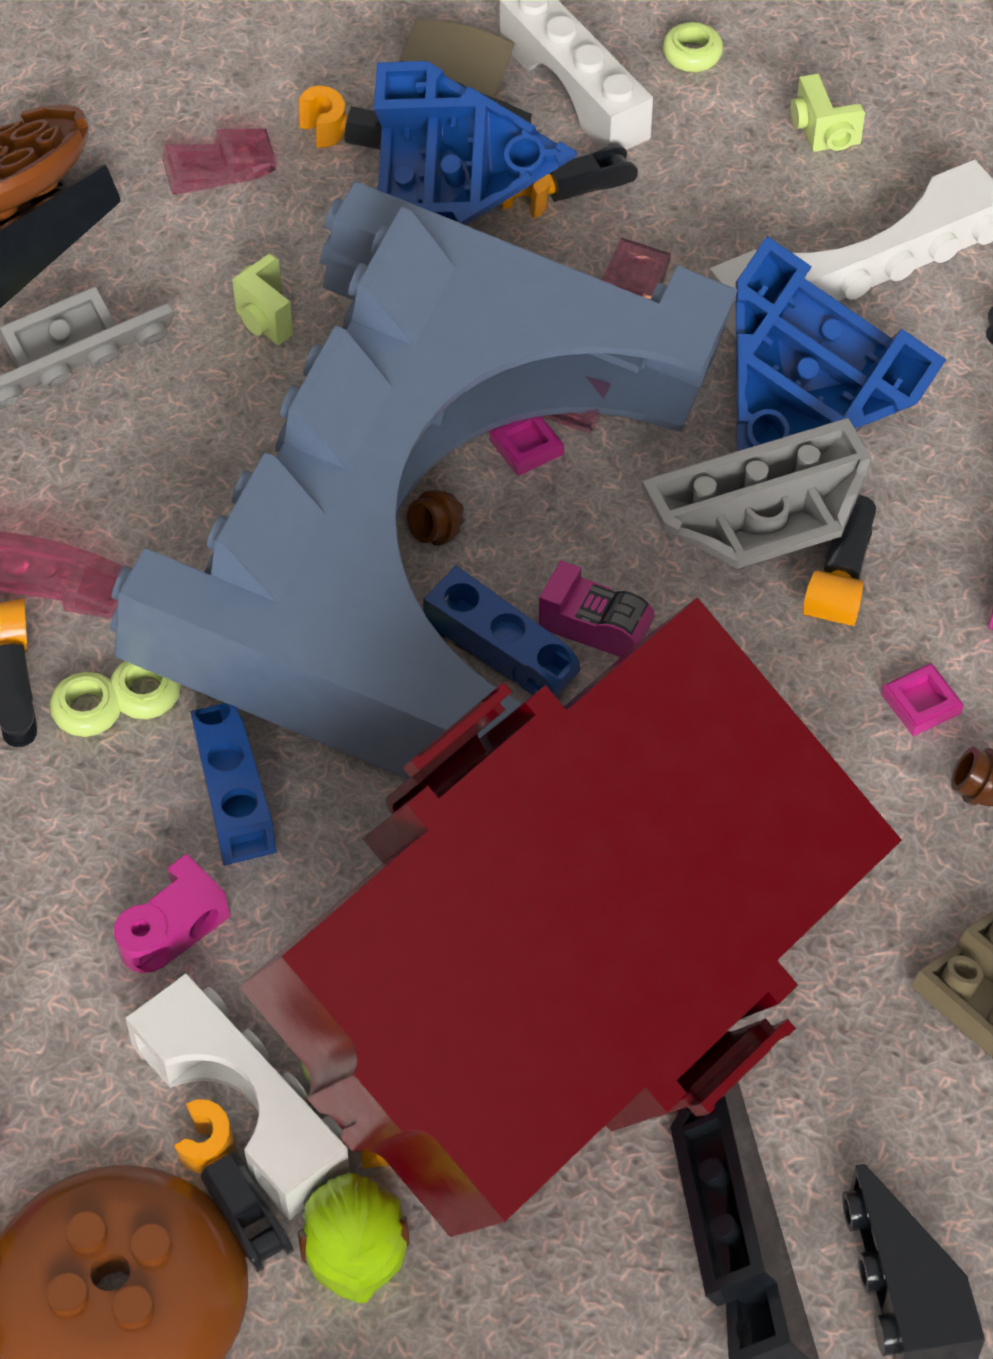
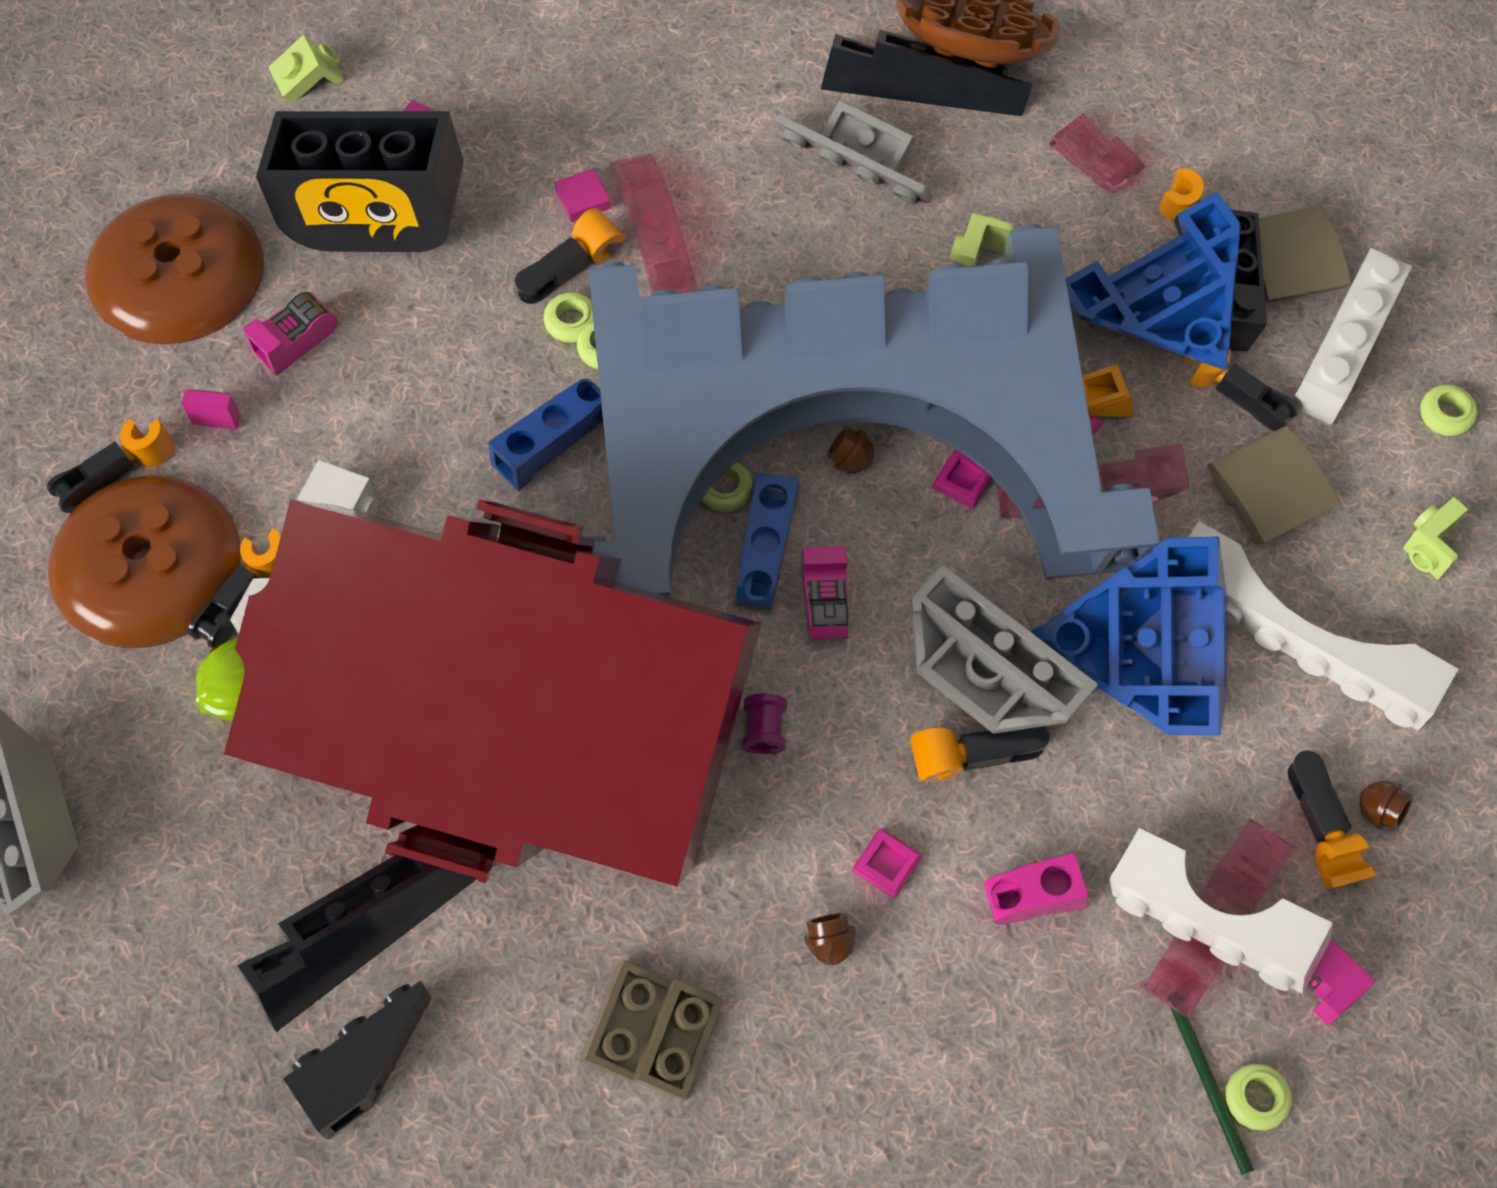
camera: 60 degrees right, 10 degrees up
dark pink leg [114,853,231,973] -> none
none -> dark tan slope [1207,426,1340,545]

